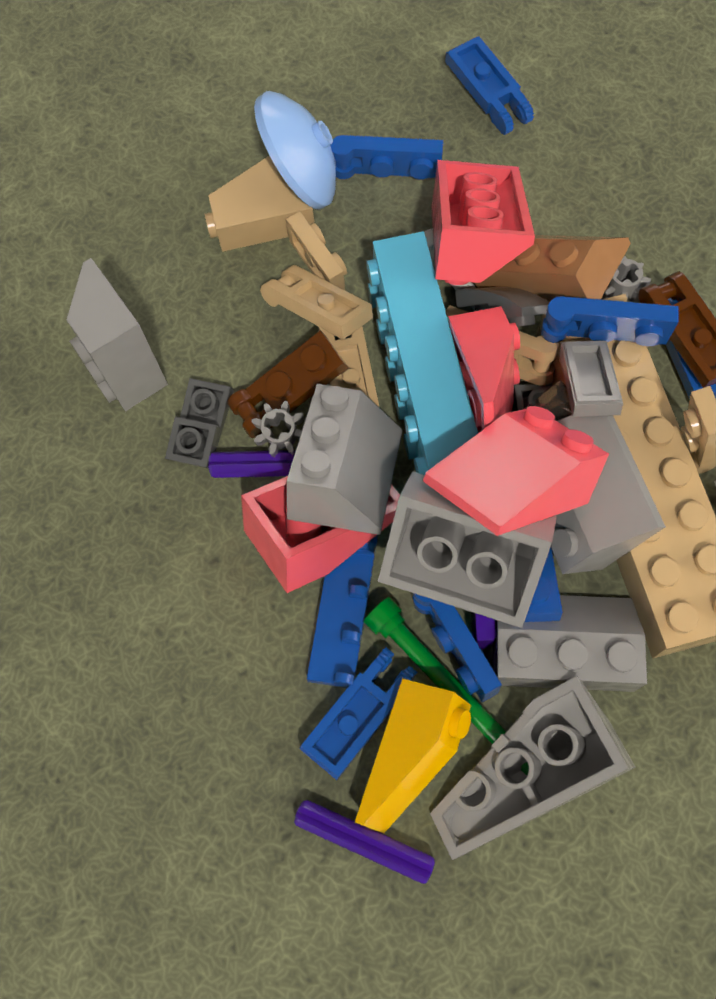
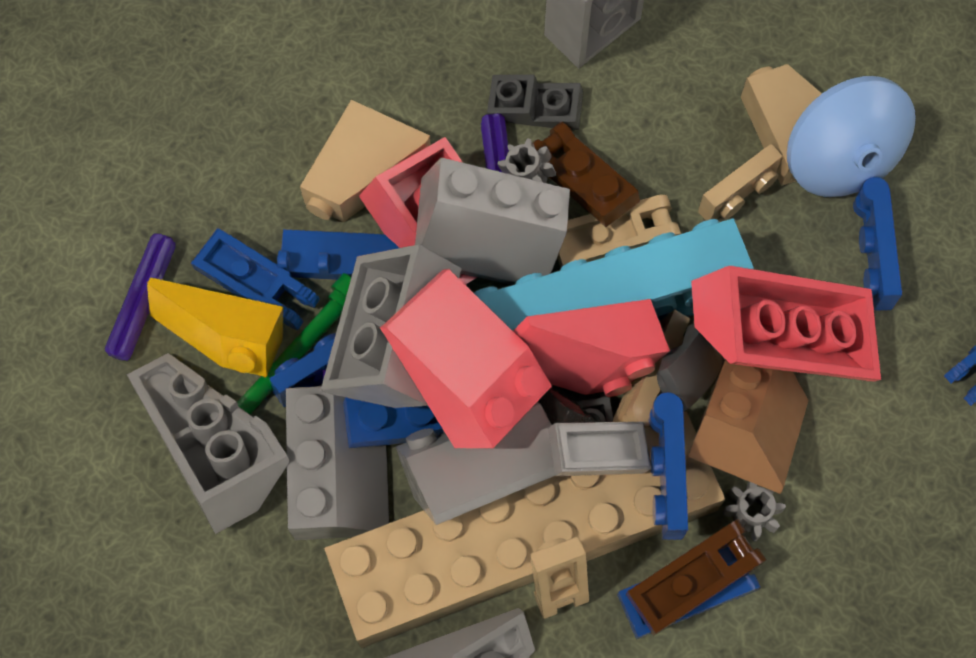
camera: 80 degrees right, 0 degrees up
tan plate [261,265,373,340] -> none
none -> tan slope [300,100,431,222]

